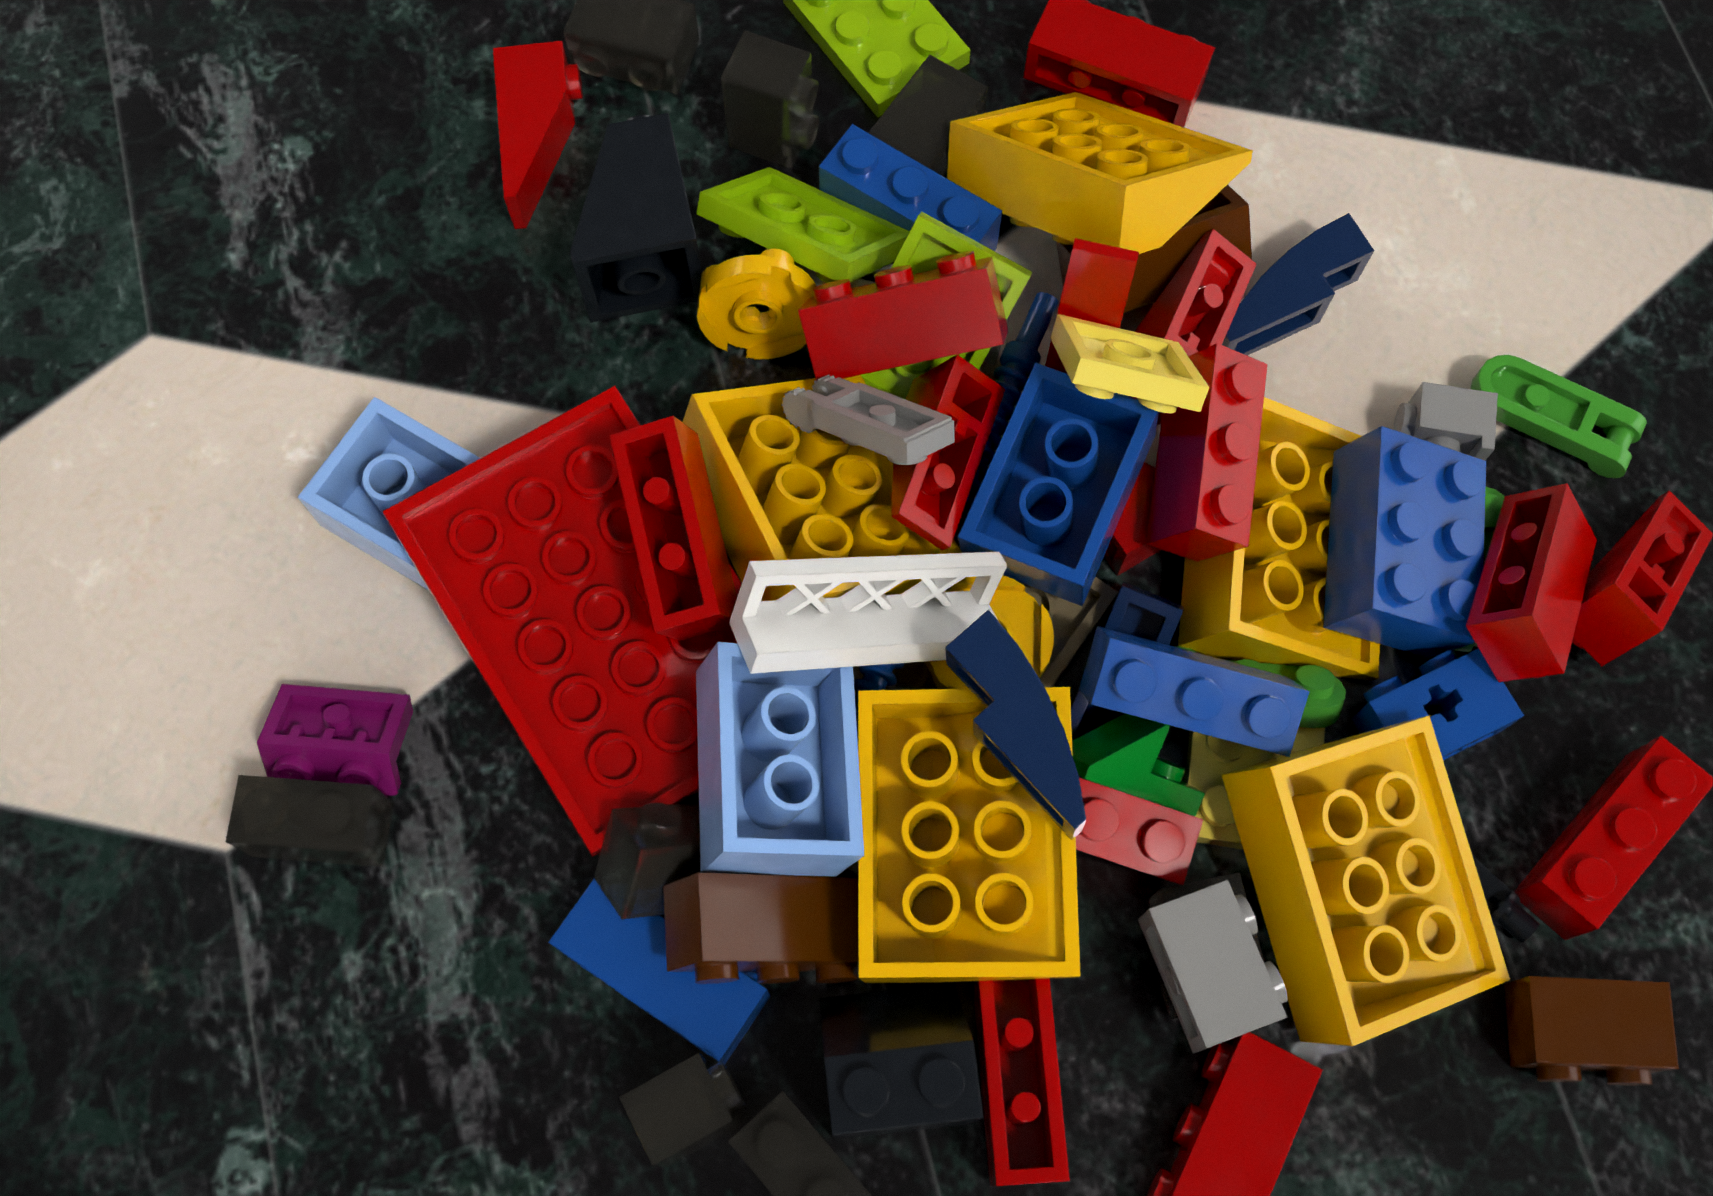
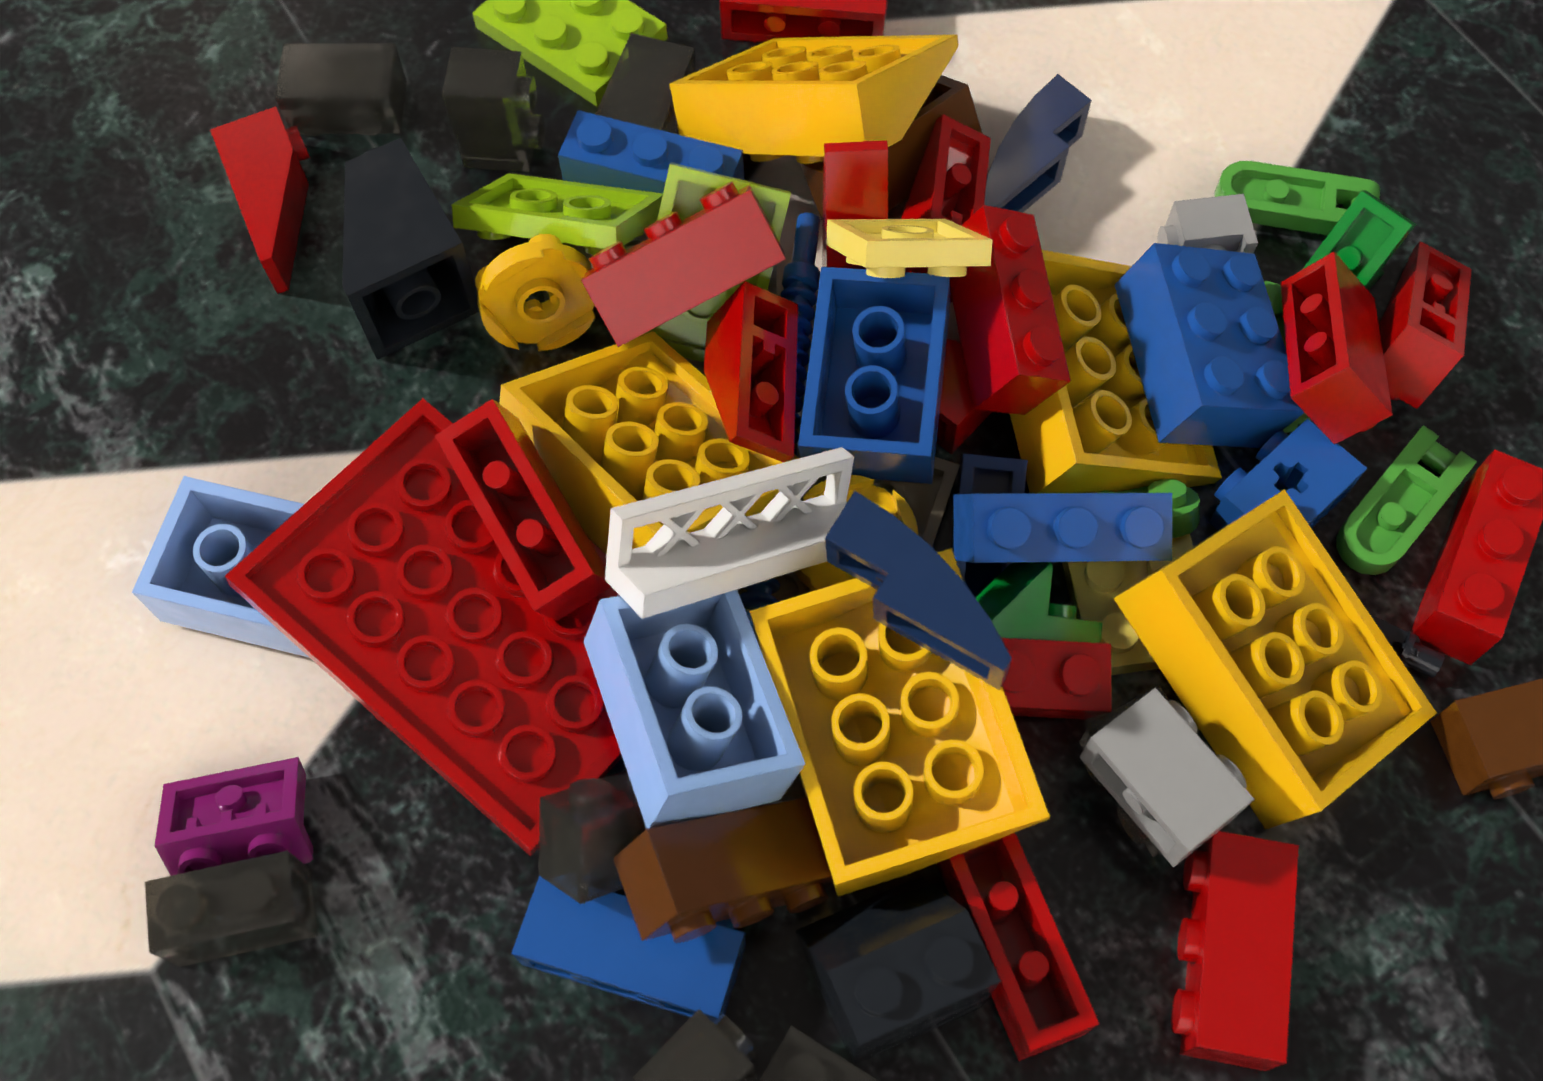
camera: 15 degrees left, 5 degrees down
light grey hinge [781,375,955,465] -> none
none -> green slope [1302,190,1416,291]
none -> bright green plate [1336,425,1477,575]

